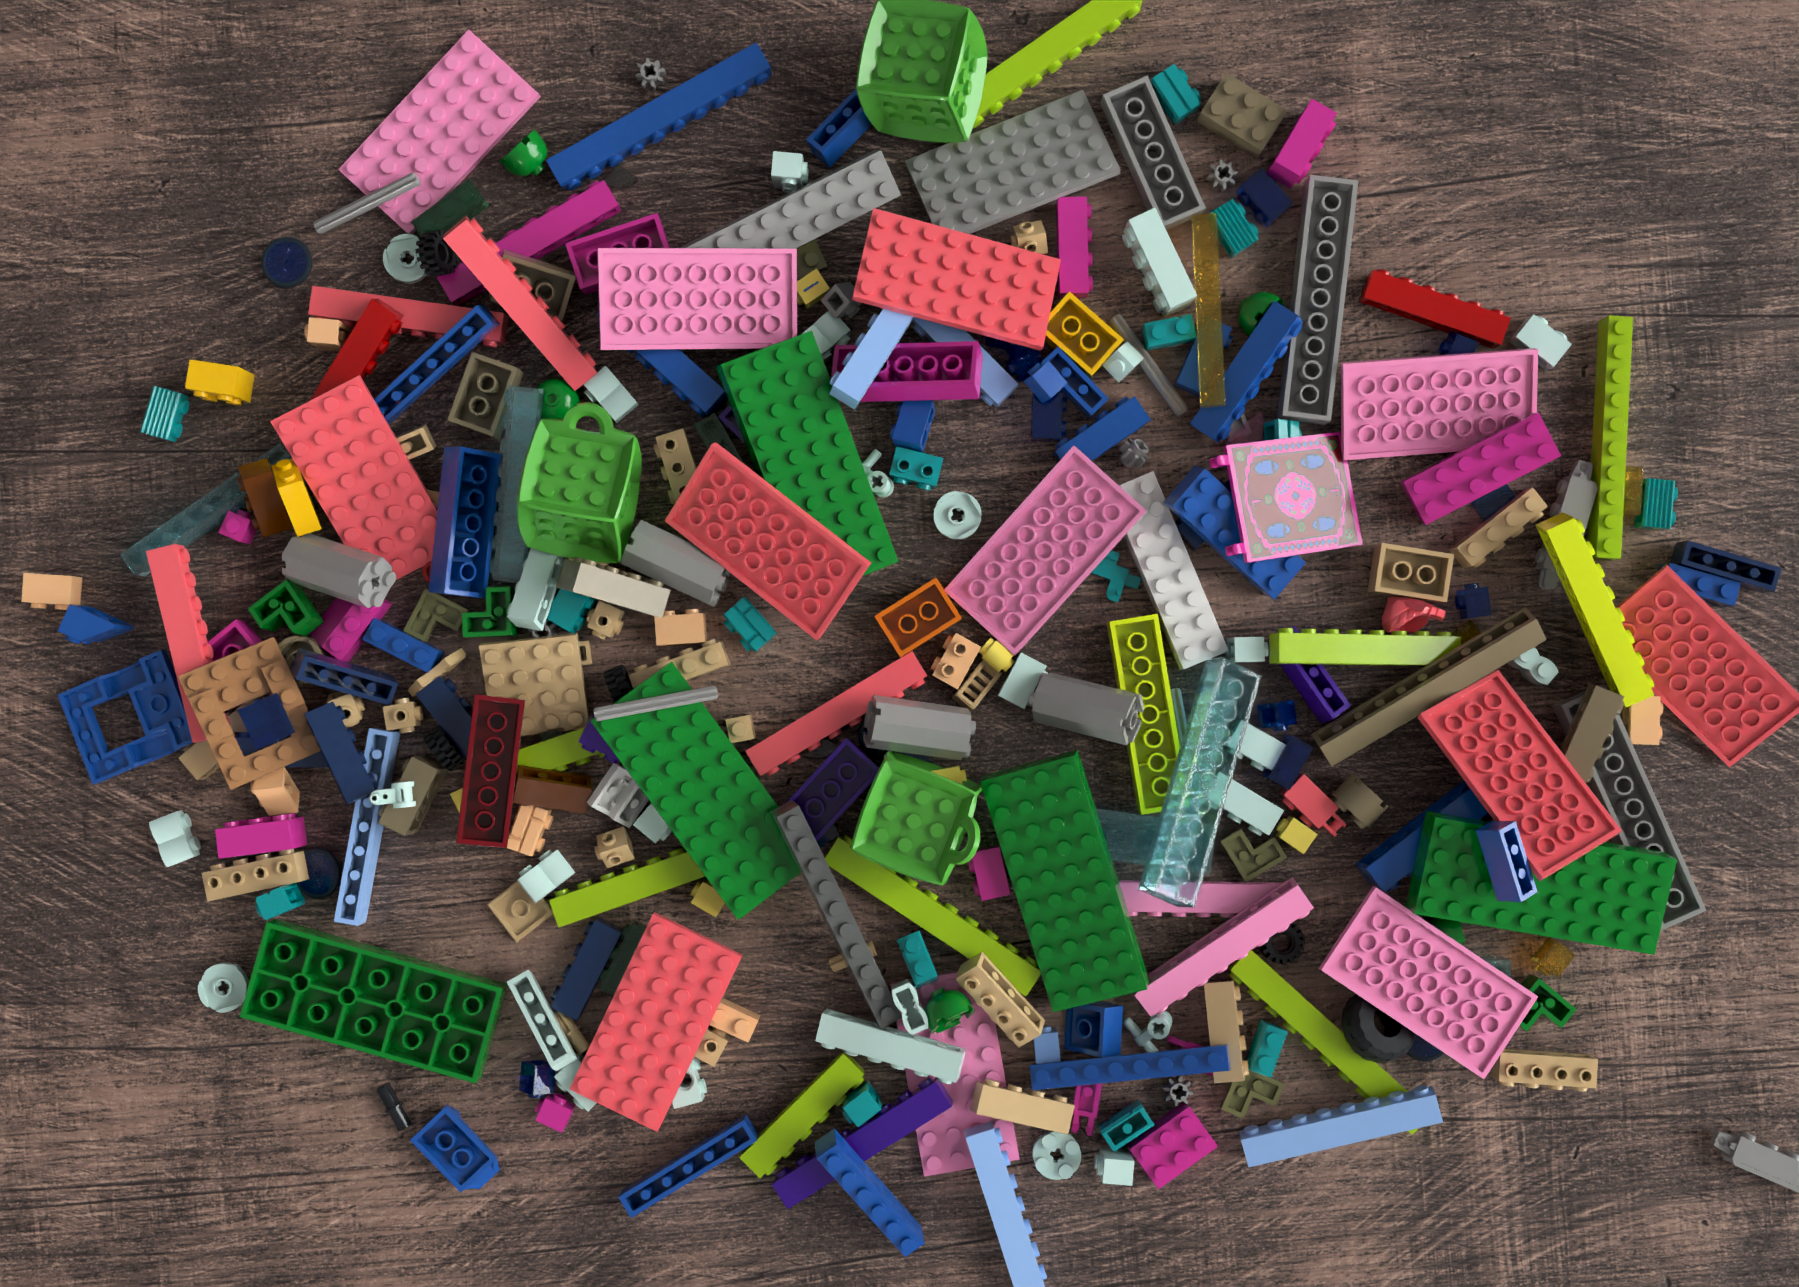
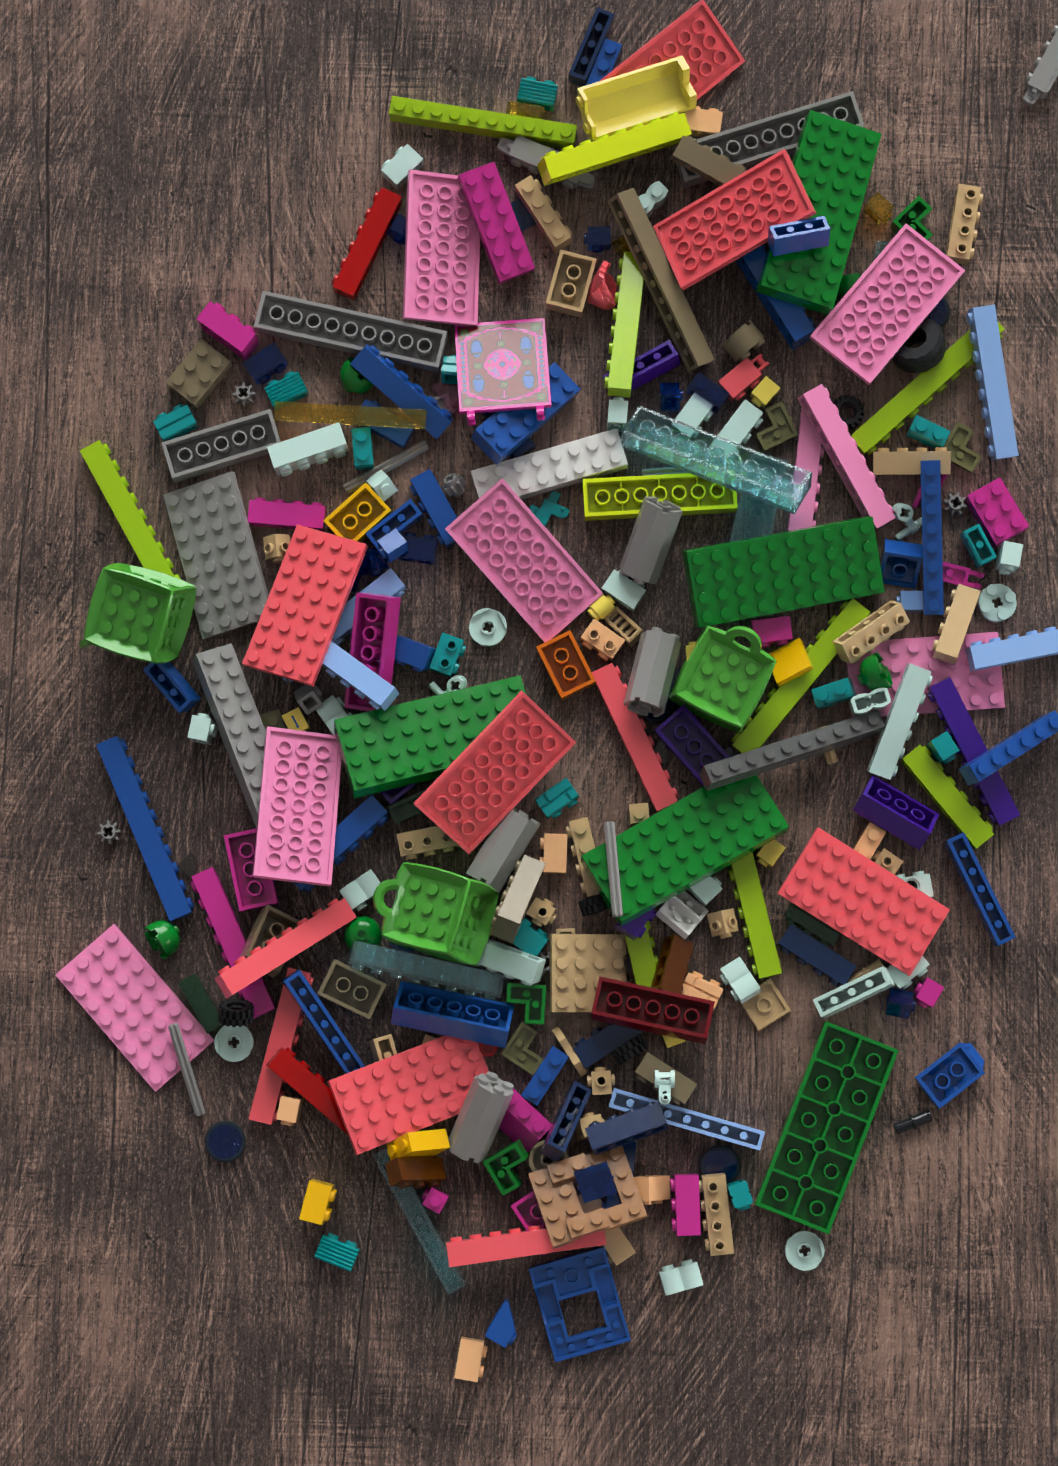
camera: 80 degrees left, 5 degrees down
none -> light yellow panel [575,56,697,141]
none -> yellow tile [769,637,813,687]
none -> dark purple brick [853,775,939,850]

